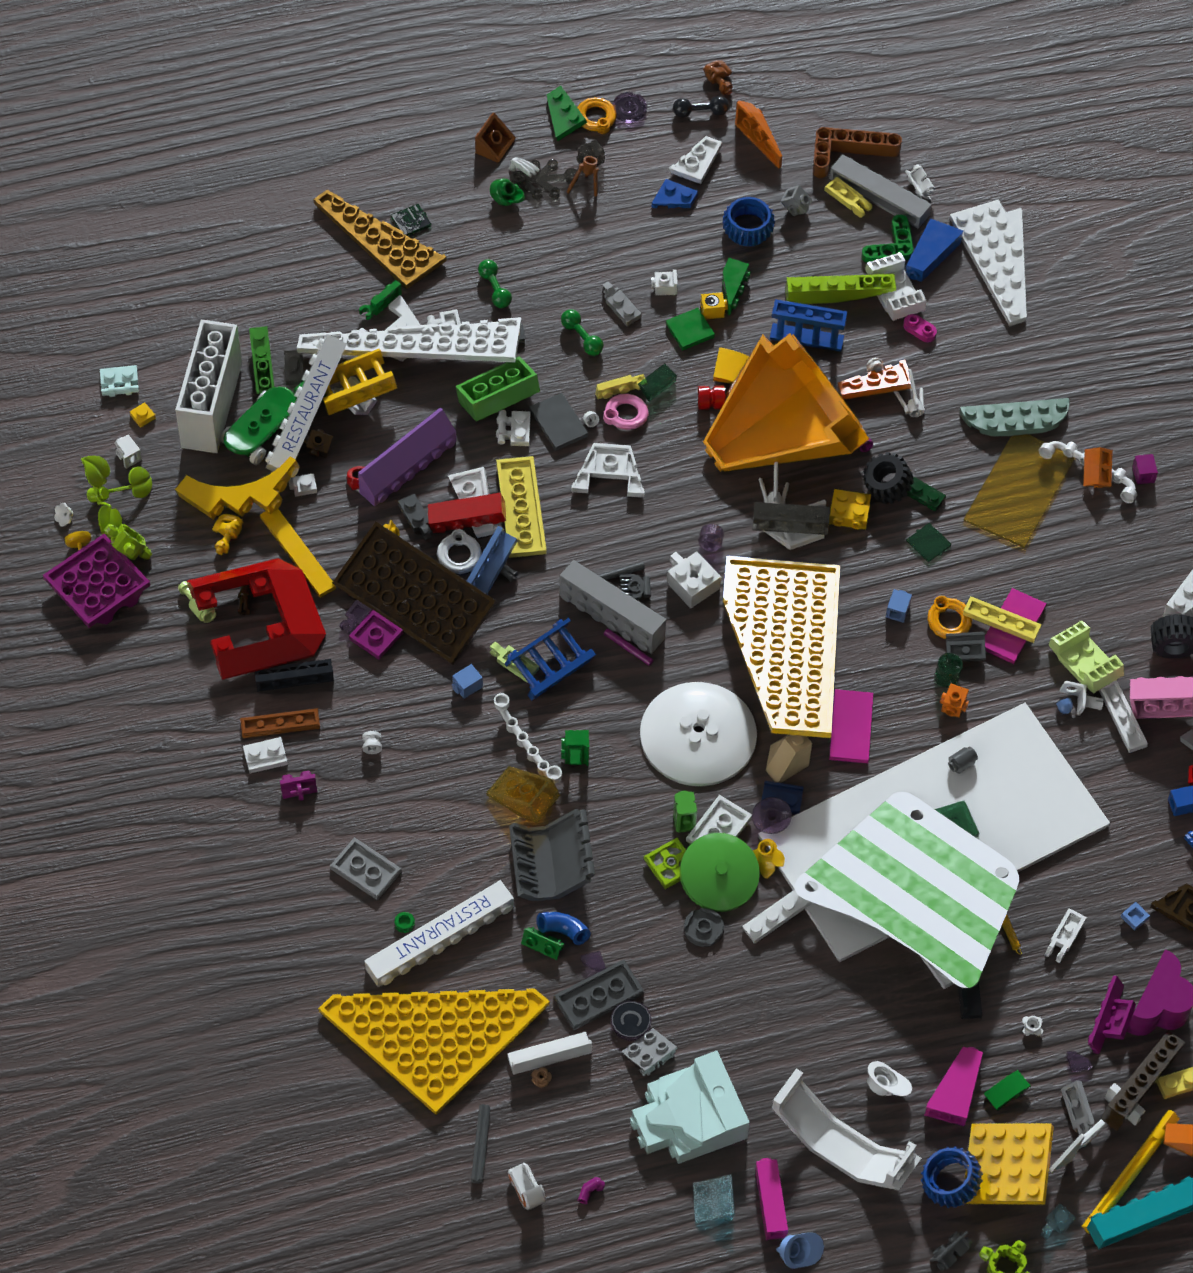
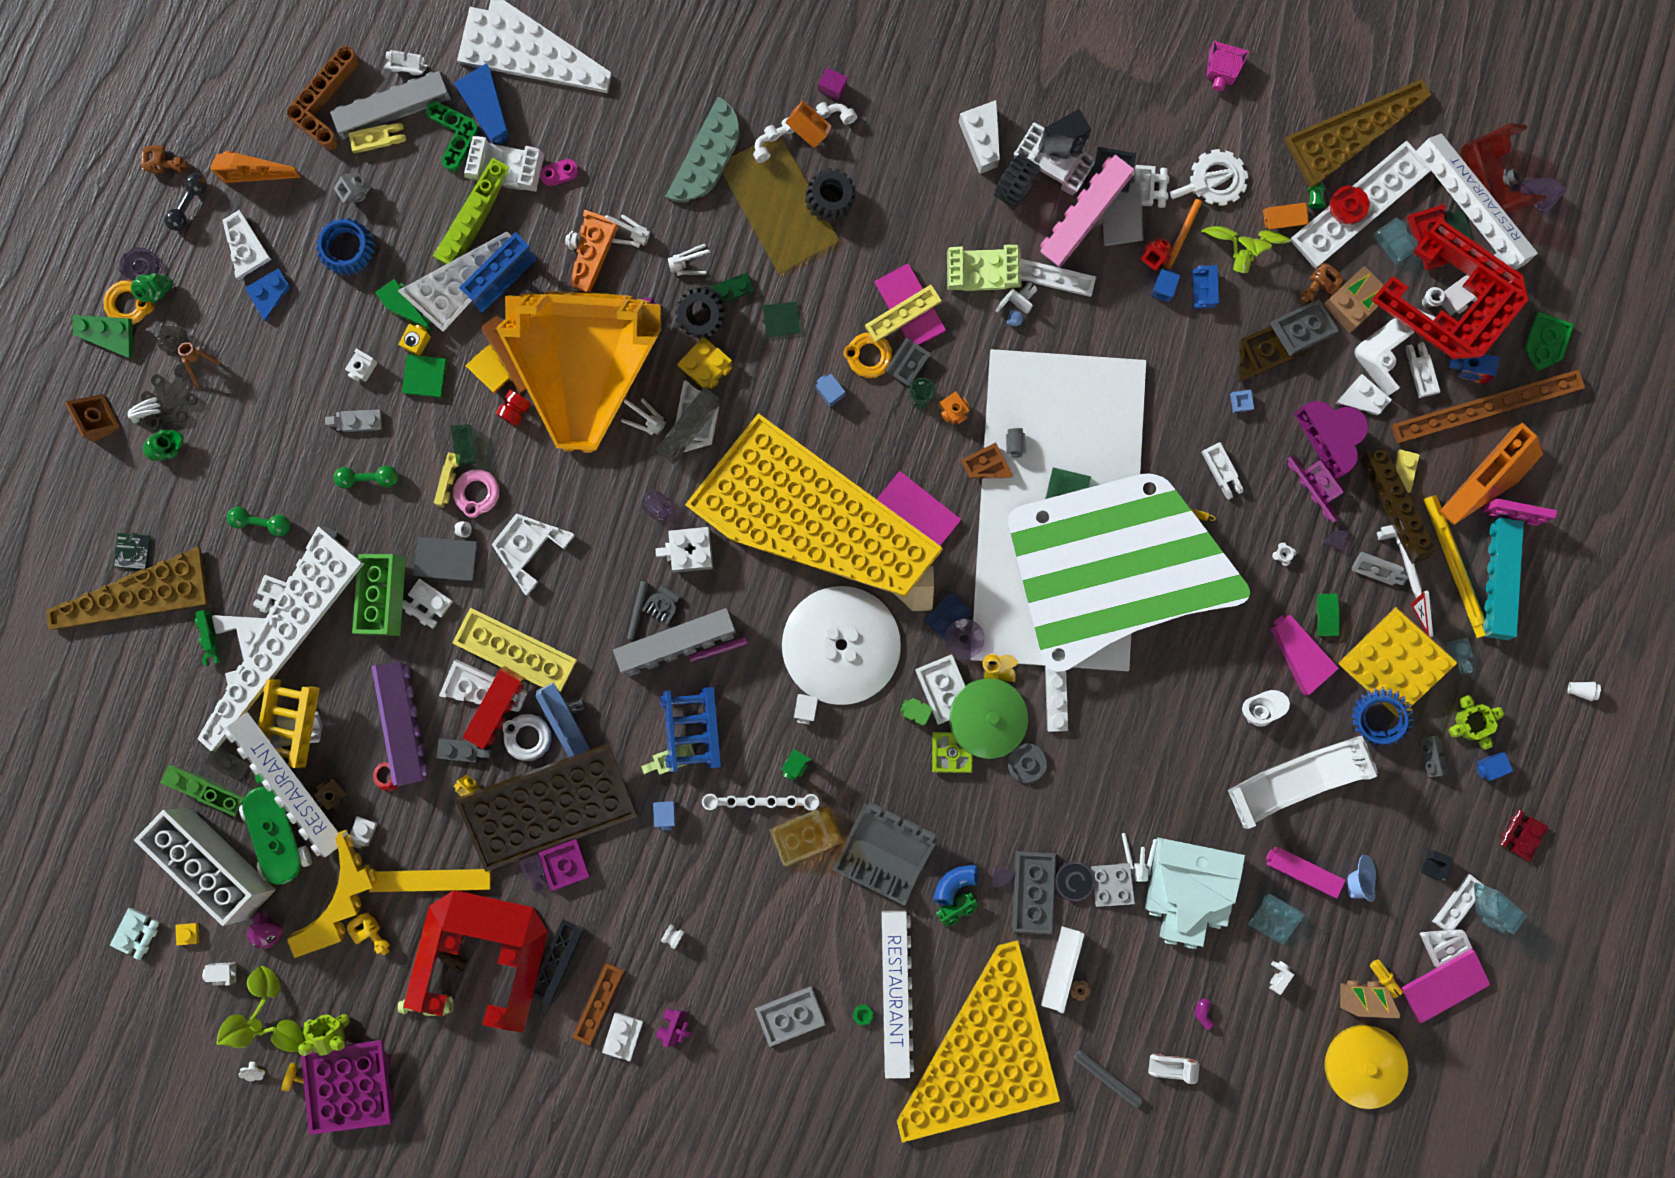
camera: 55 degrees left, 25 degrees up
none -> green head [130,273,174,303]
none -> magenta piece [247,912,283,950]
none -> white wing [398,232,511,331]
none -> white plant [668,244,710,276]
none -> white brick [794,694,818,724]
none -> black tyre [805,168,856,223]
none -> dark orange wing [960,442,1013,479]
none -> white plant [1122,833,1157,881]
none -> white bracket [1270,961,1294,995]

